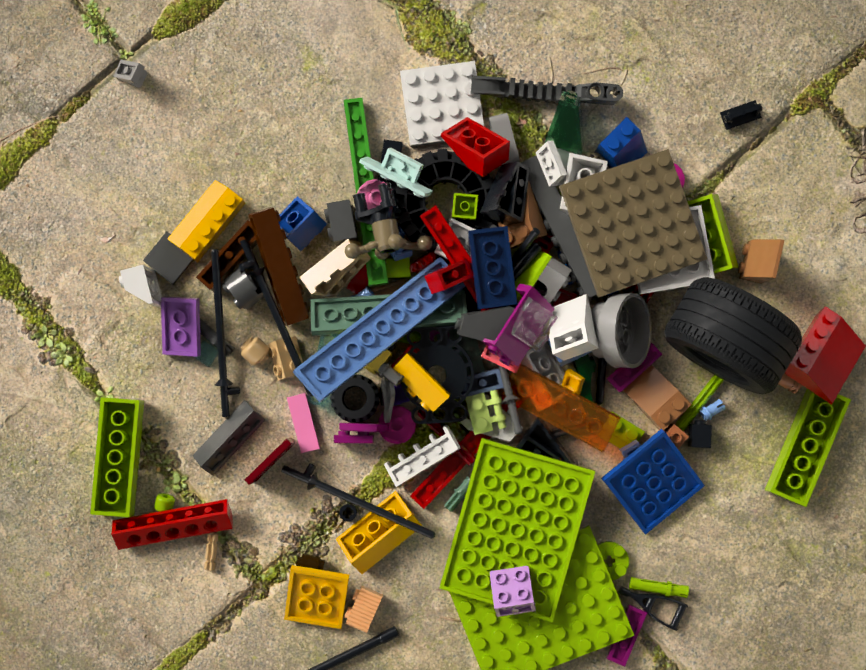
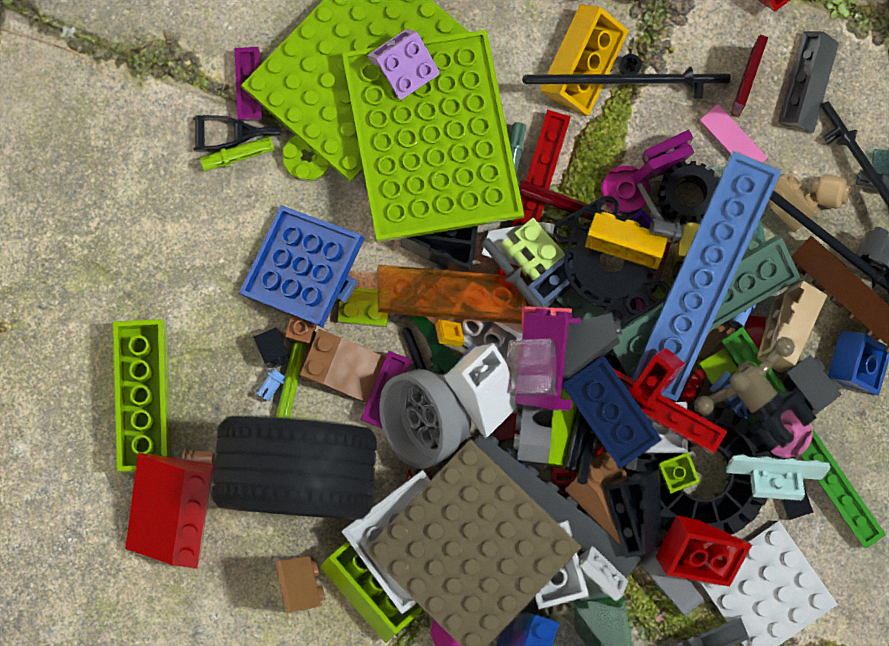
camera: 160 degrees right, 5 degrees down
white hinge [384,425,461,487] -> none

